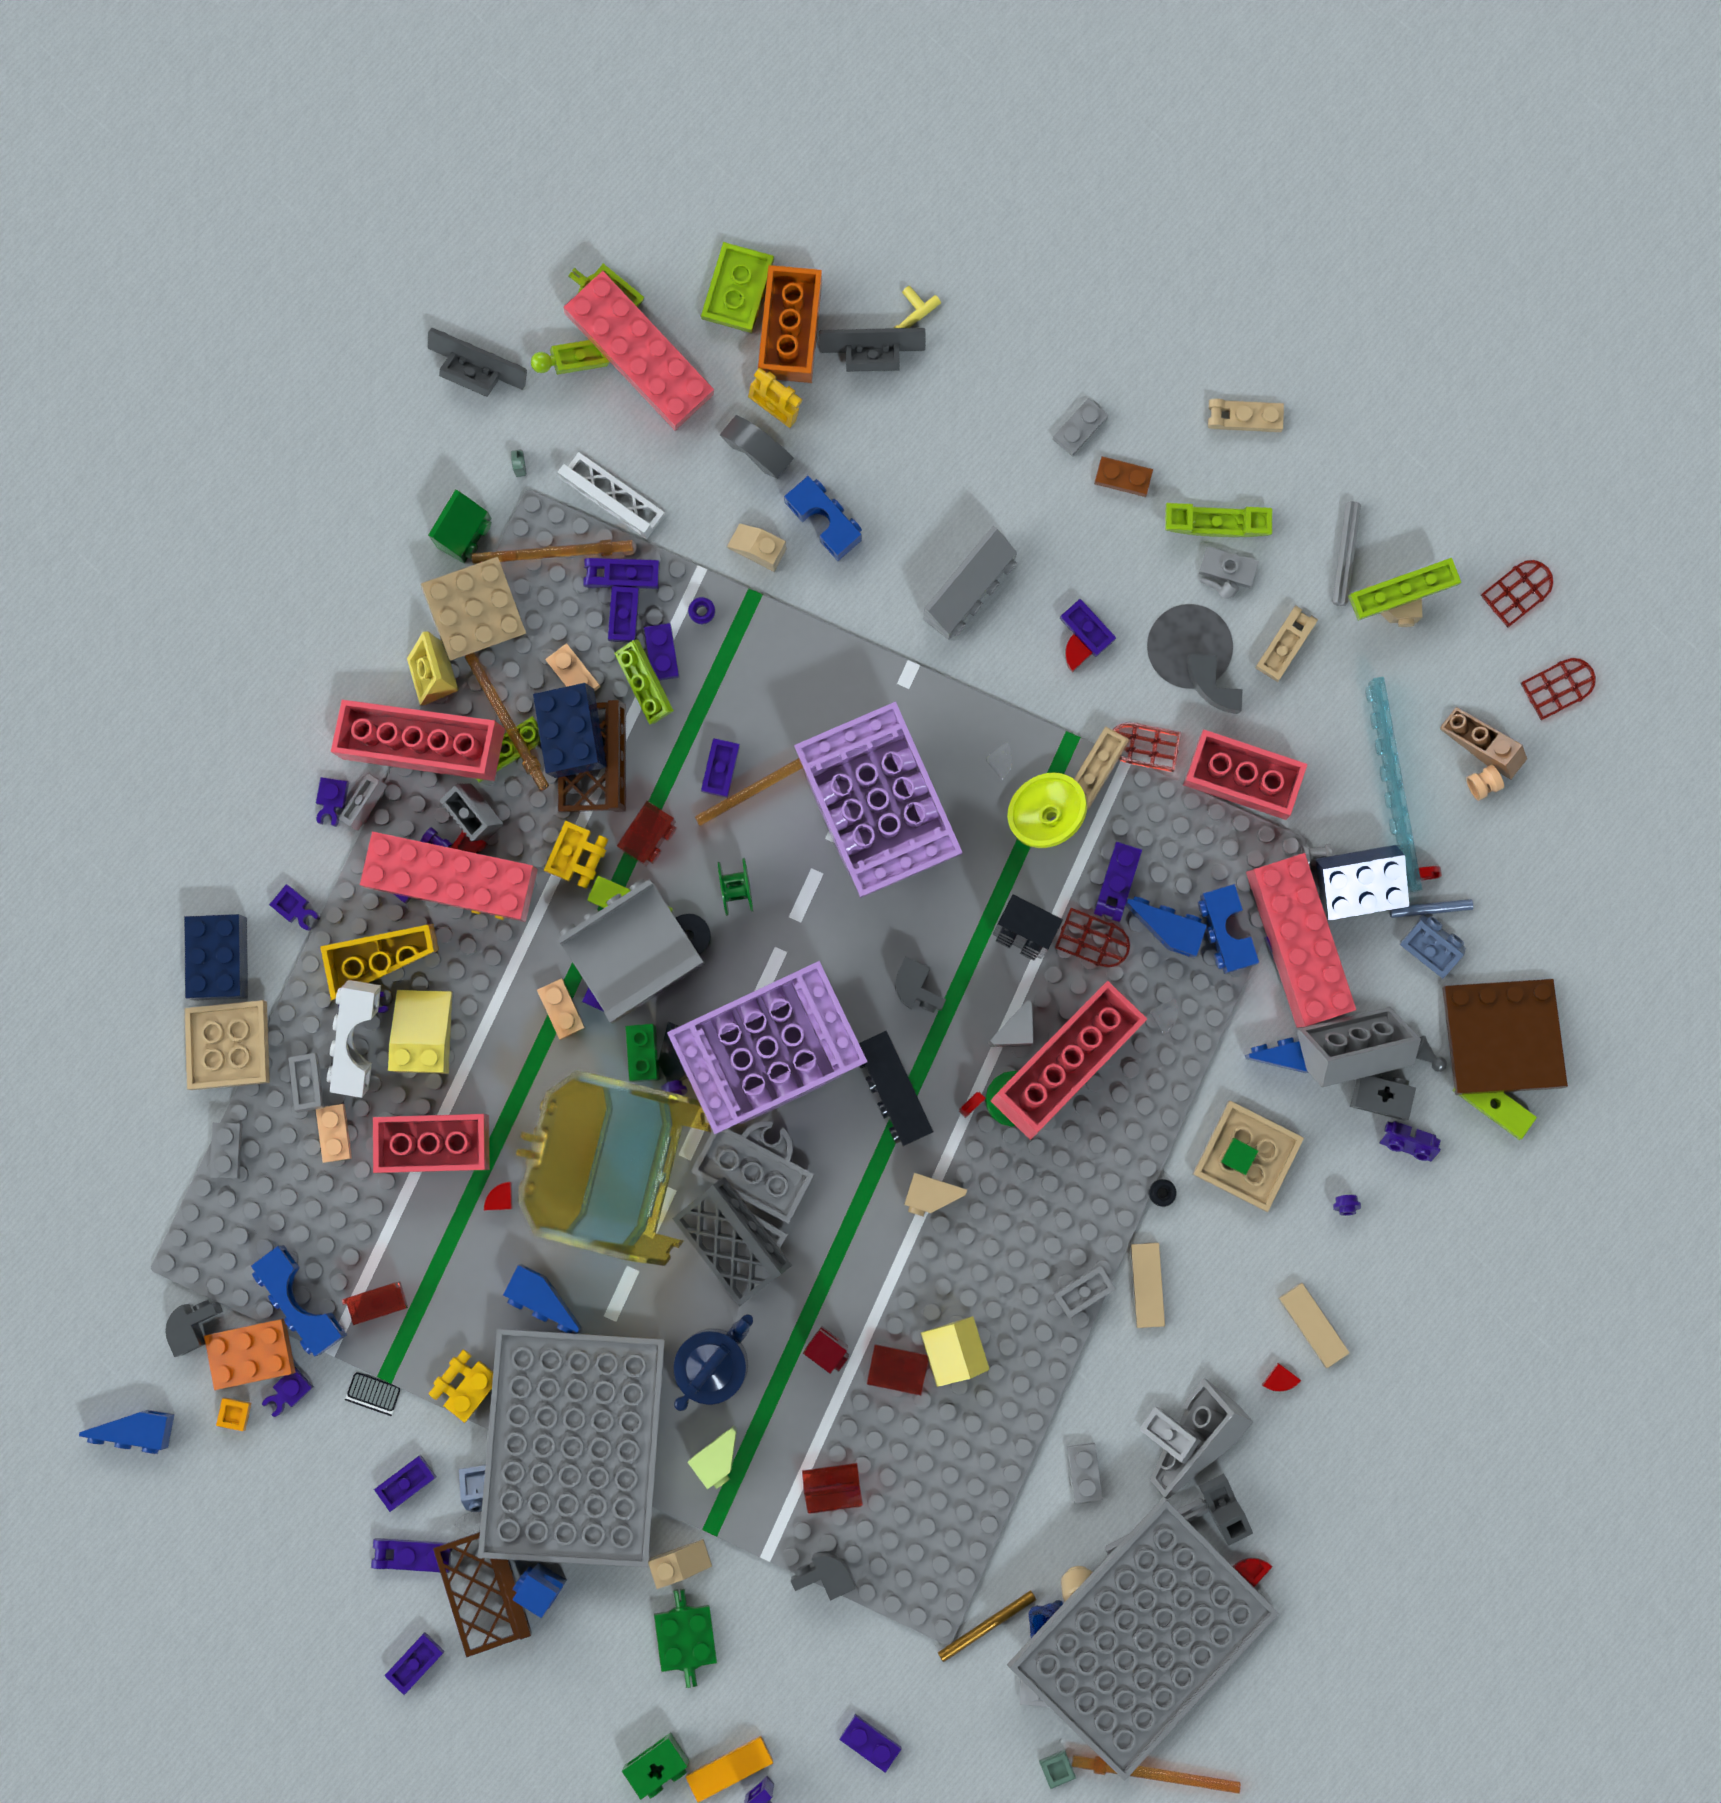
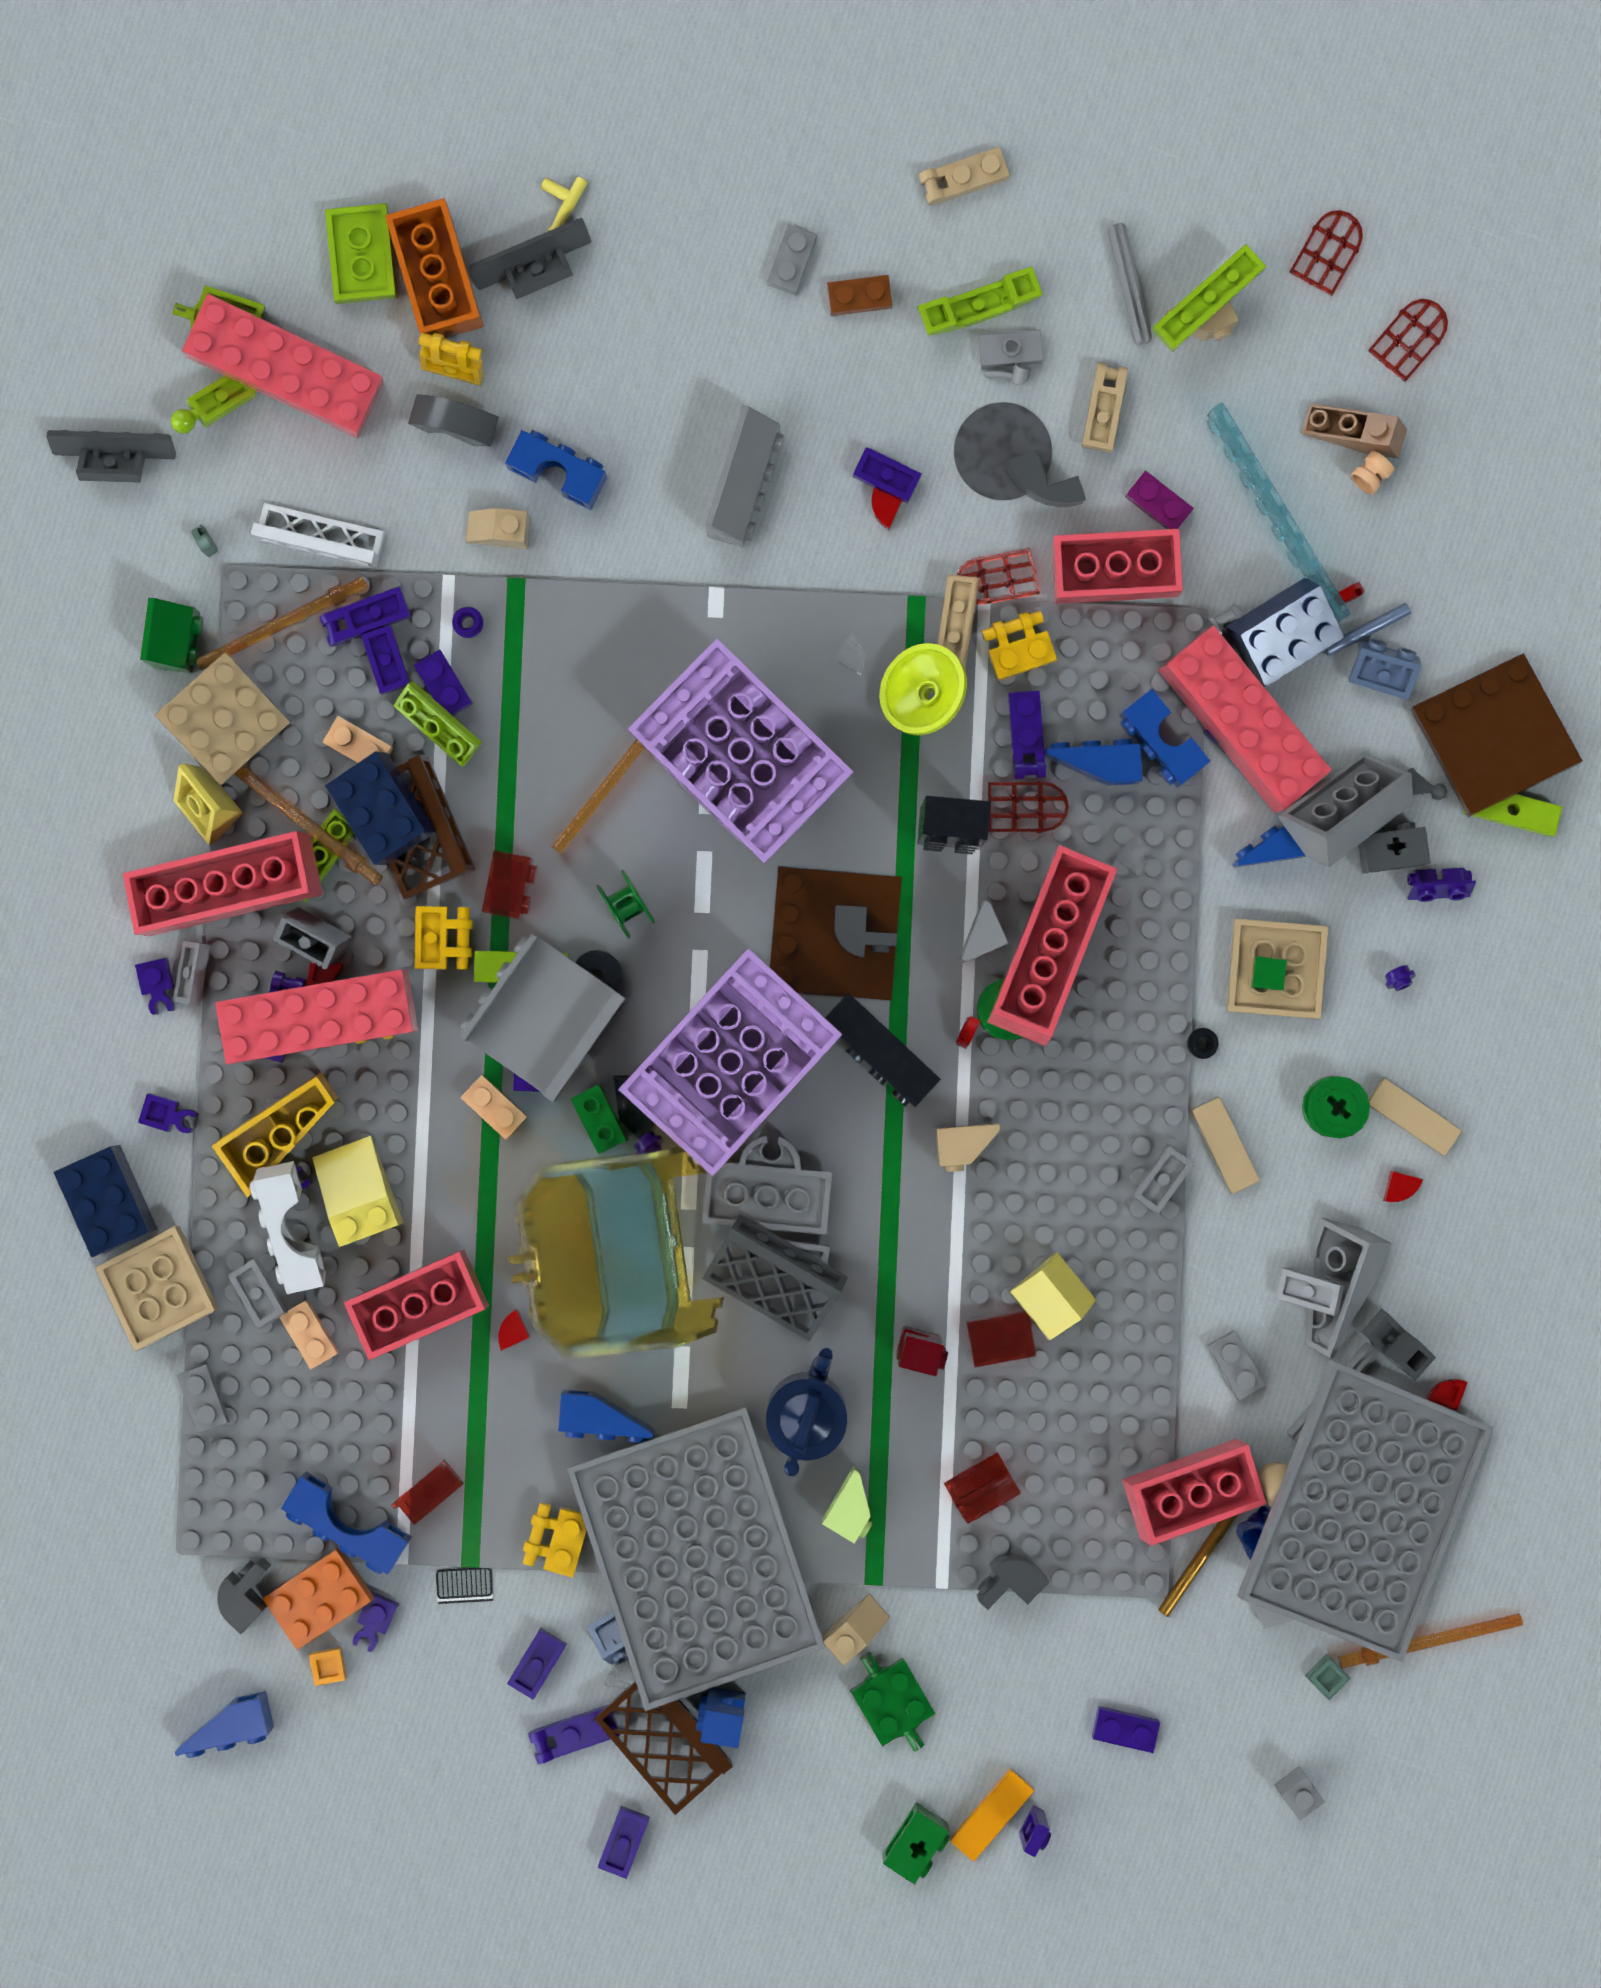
camera: 25 degrees left, 5 degrees up
dark purple plate [701,738,740,798] -> none
none -> reddish brown plate [770,867,902,1000]
none -> yellow plate [981,611,1057,681]
none -> coral brick [1122,1439,1267,1546]
none -> magenta plate [1125,470,1194,529]
none -> green piece [1302,1076,1370,1139]

